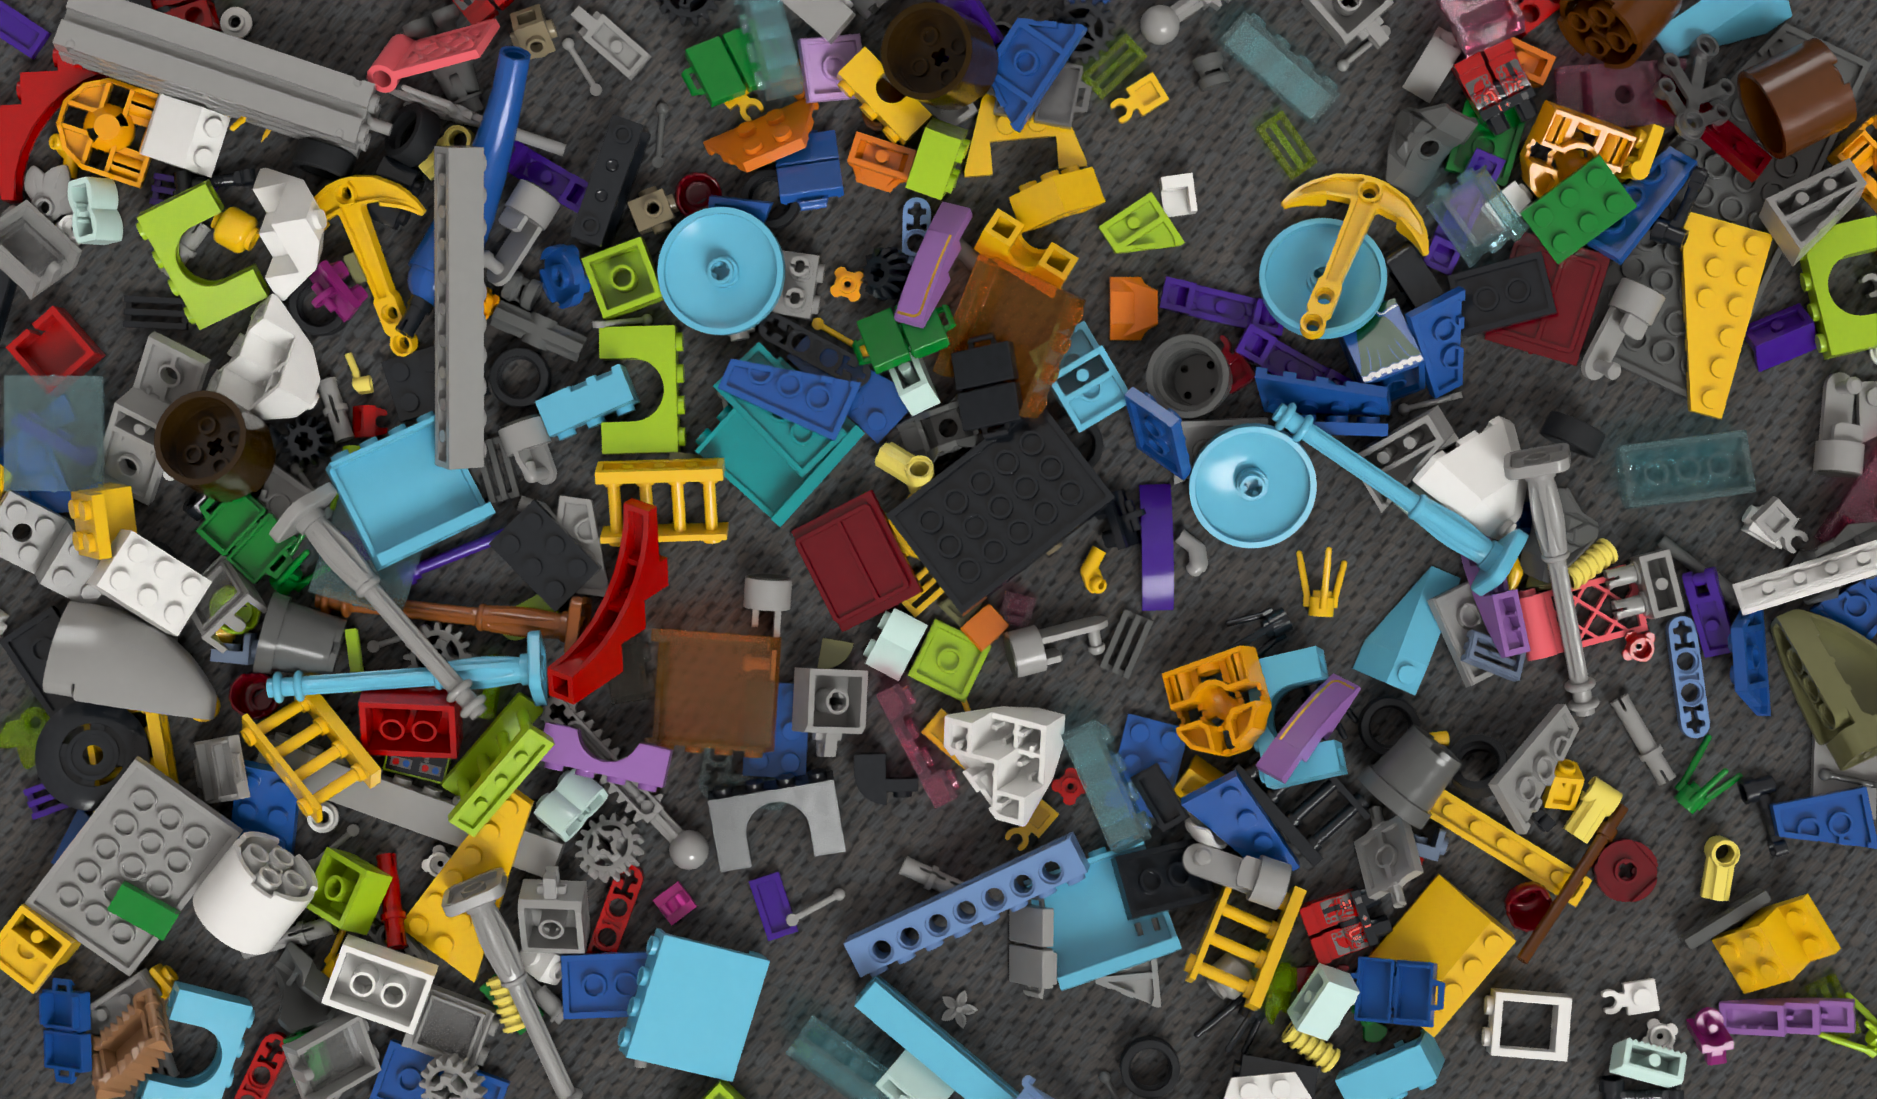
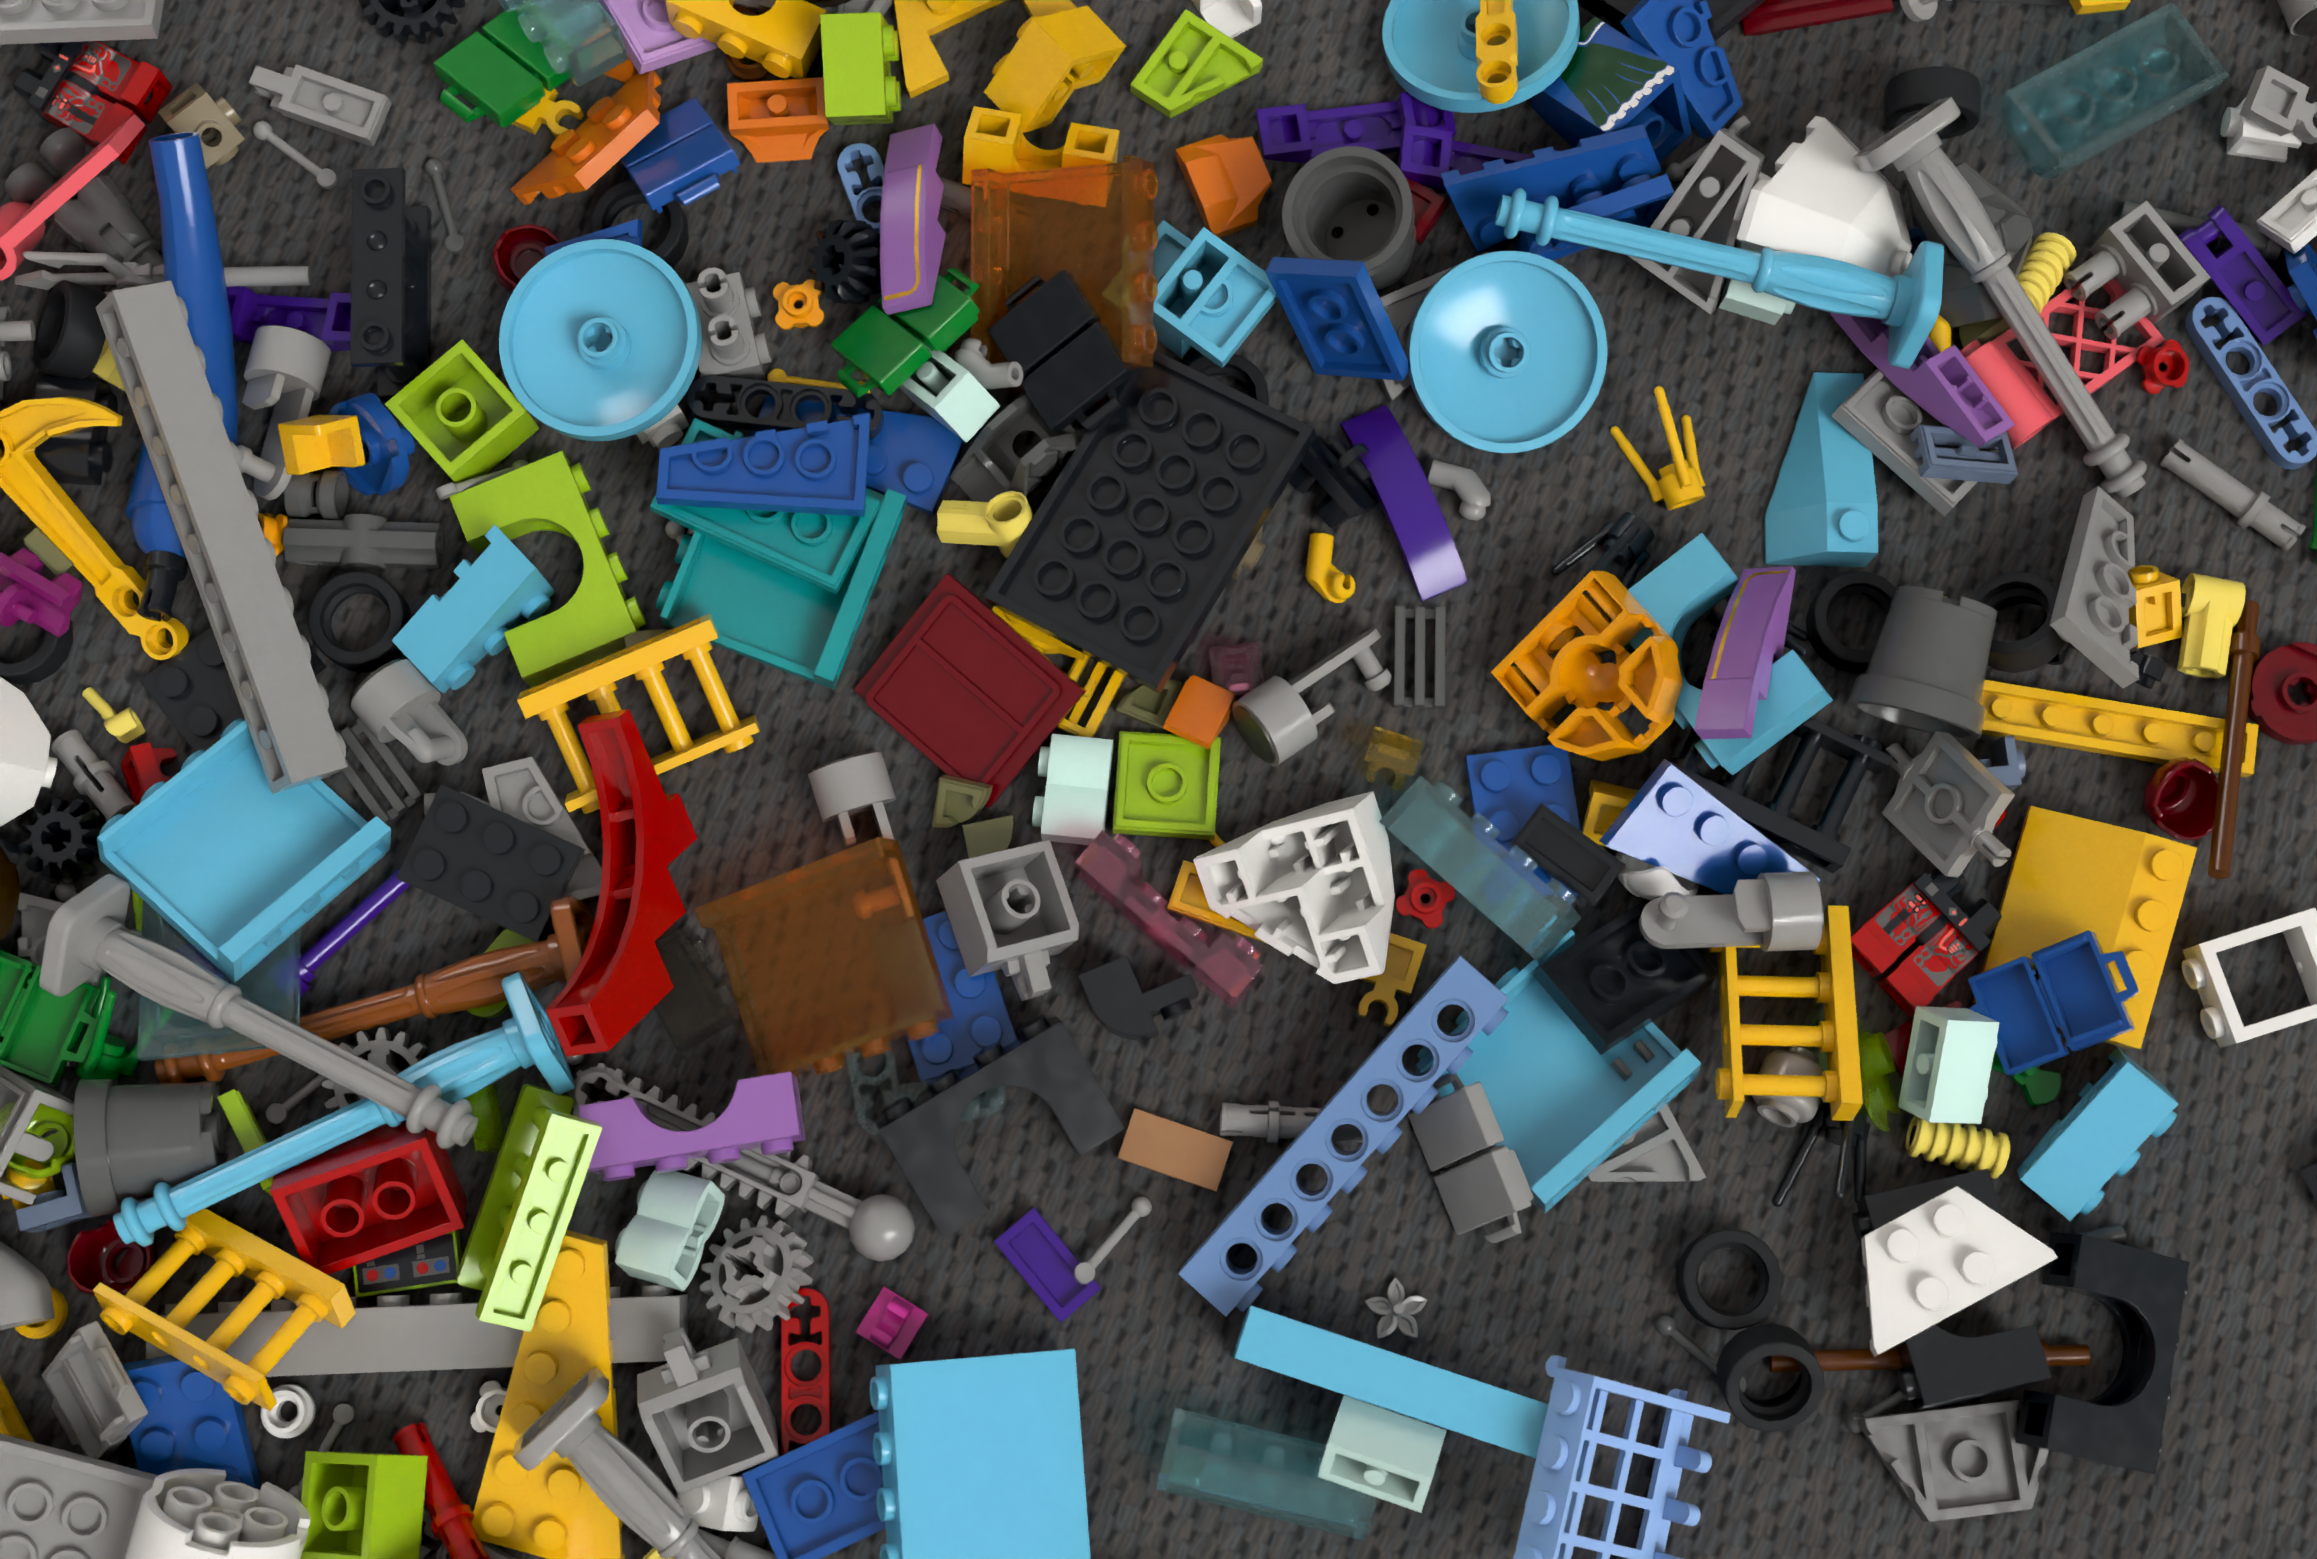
camera: 20 degrees left, 10 degrees down
dark tan brick [627,186,679,235] -> none
none -> yellow panel [278,414,365,475]
none -> olive tile [932,775,993,828]
none -> light grey arm [955,338,1023,389]
none -> medium nougat tile [1118,1108,1233,1192]
none -> clear yellow tile [1364,726,1423,791]

